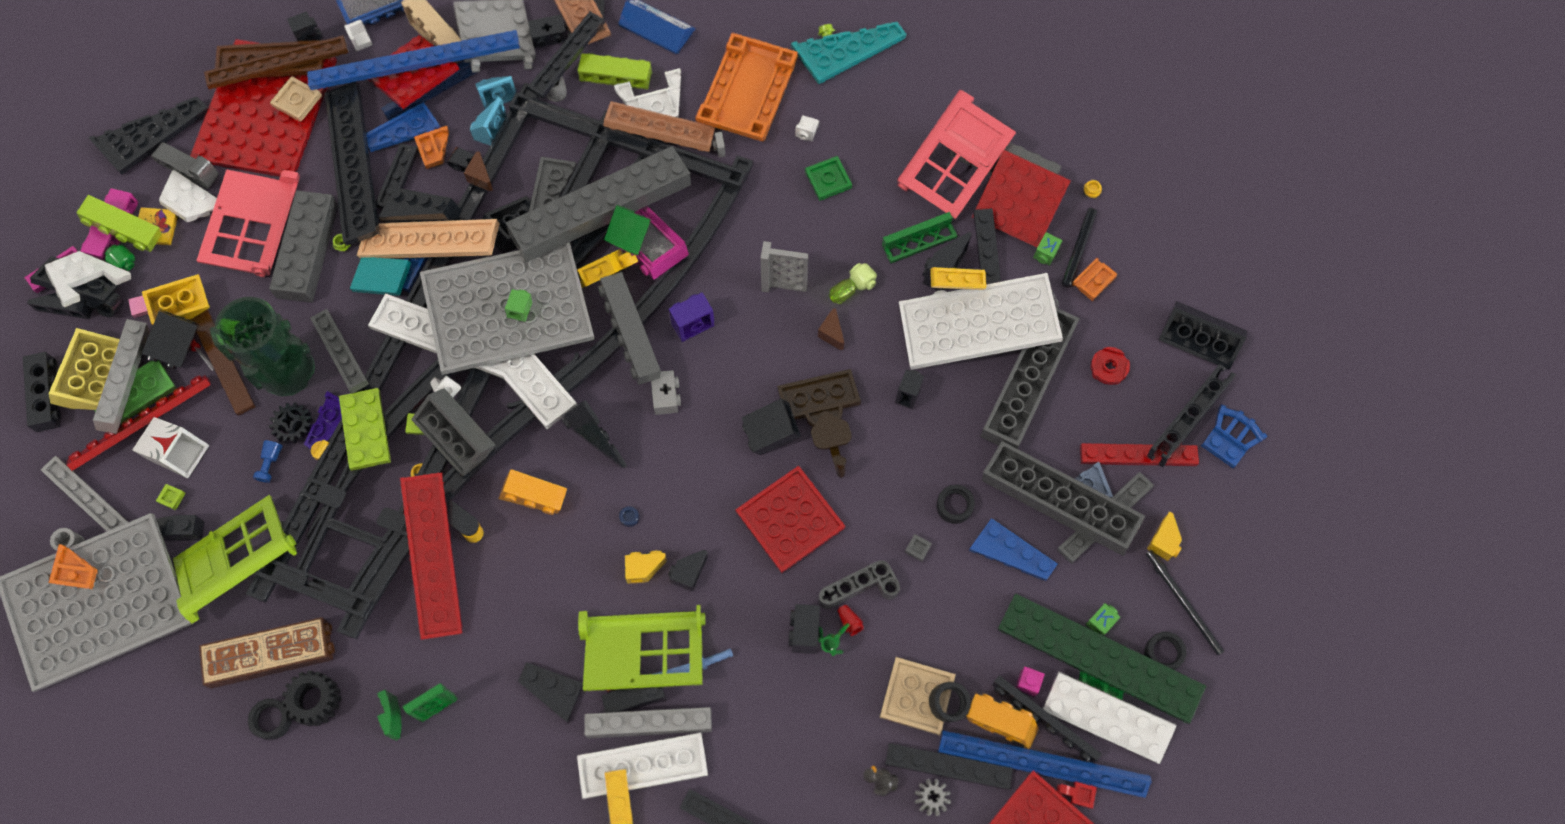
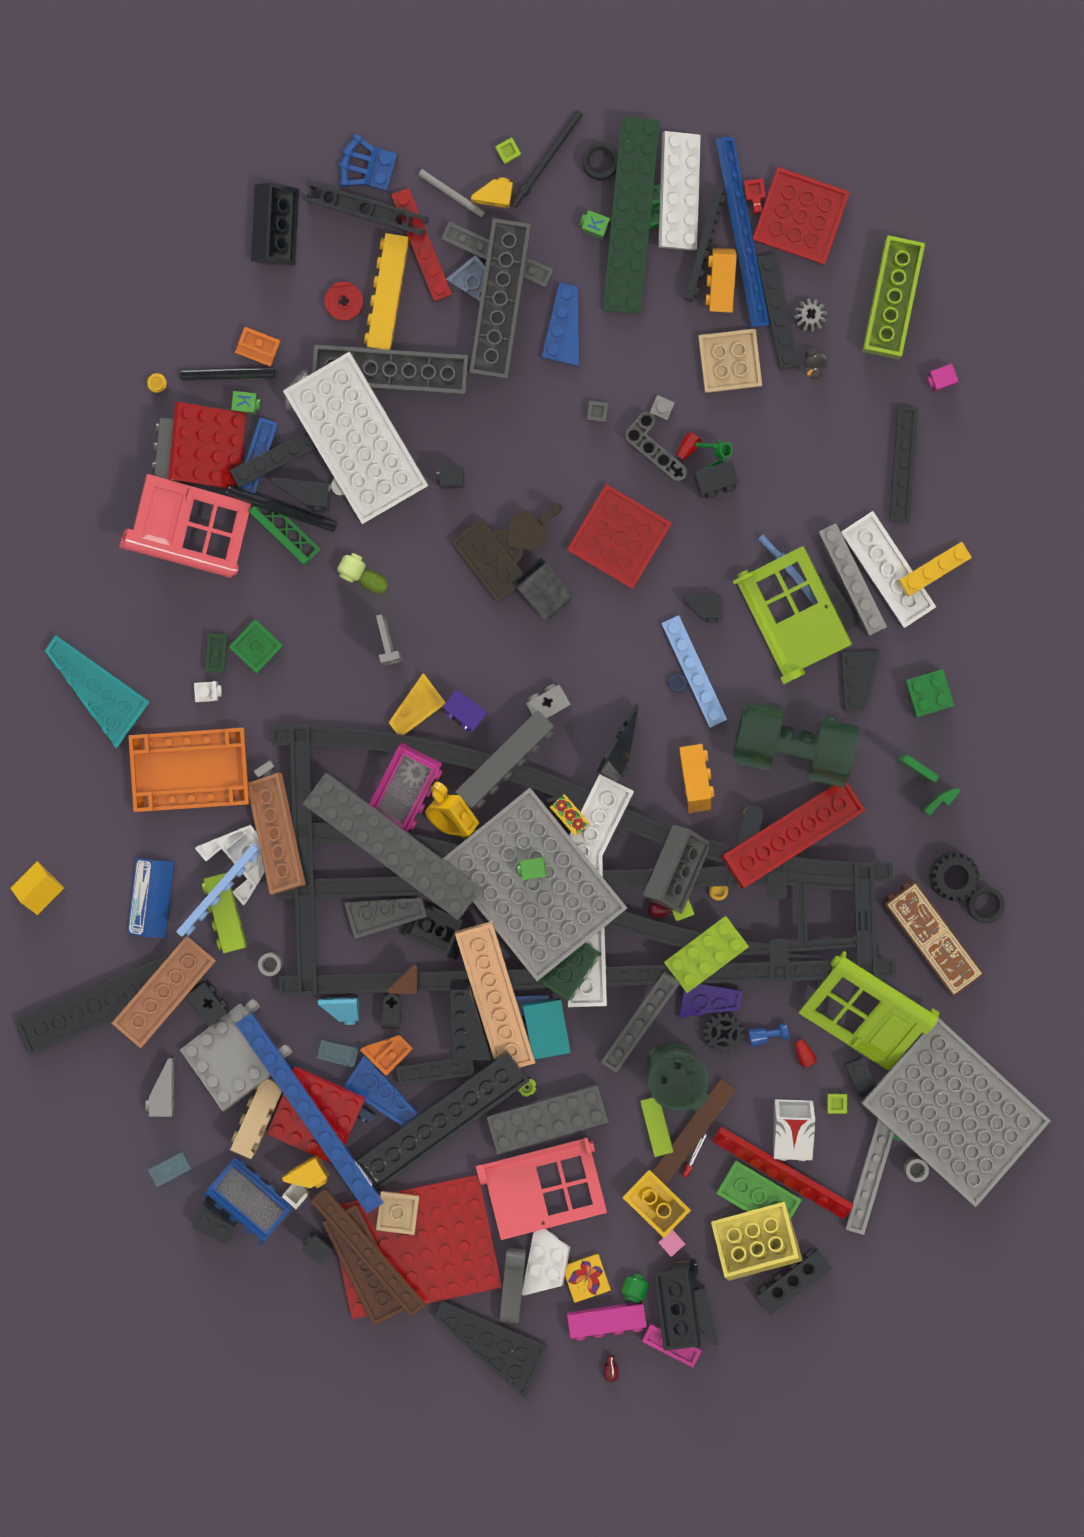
camera: 115 degrees left, 20 degrees up
white wing [45,251,131,307] -> none
orange wing [49,544,98,590] -> none
lime brick [76,195,162,252] -> none
light grey brick [93,319,149,434] -> none
black brick [142,309,200,369] -> none
yellow plate [311,440,329,460] -> none
white bracket [430,376,461,397] -> none
medium azure slope [475,76,516,109] -> none
black plate [528,11,605,99] -> none
green slope [604,205,651,255] -> none
yellow slope [625,551,667,584] -> none
lime plate [818,24,835,38] -> none
reddish brown slope [818,308,844,350] -> none
black tyre [929,682,971,722] -> none
yellow tile [930,267,986,290] -> none
black tyre [936,484,975,524] -> none
dark pink brick [1015,667,1044,697] -> none
none -> light blue plate [176,844,260,937]
none -> dark green plate [205,633,228,673]
none -> black axle [226,486,337,532]
none -> blue plate [237,417,278,494]
none -> yellow slope [282,1155,330,1189]
none -> clear light blue plate [317,1039,359,1068]
none -> yellow brick [364,233,409,350]
none -> yellow wing [389,673,446,735]
none -> light grey bar [418,169,485,218]
none -> lime plate [495,137,521,165]
none -> dark green wing [538,943,602,1002]
none -> tile [550,794,590,836]
none -> dark red cylinder [603,1355,619,1382]
none -> light grey plate [650,395,675,421]
none -> light blue plate [661,615,727,728]
none -> clear green cylinder [732,701,859,788]
none -> red cone [794,1039,817,1069]
none -> green brick [904,669,954,717]

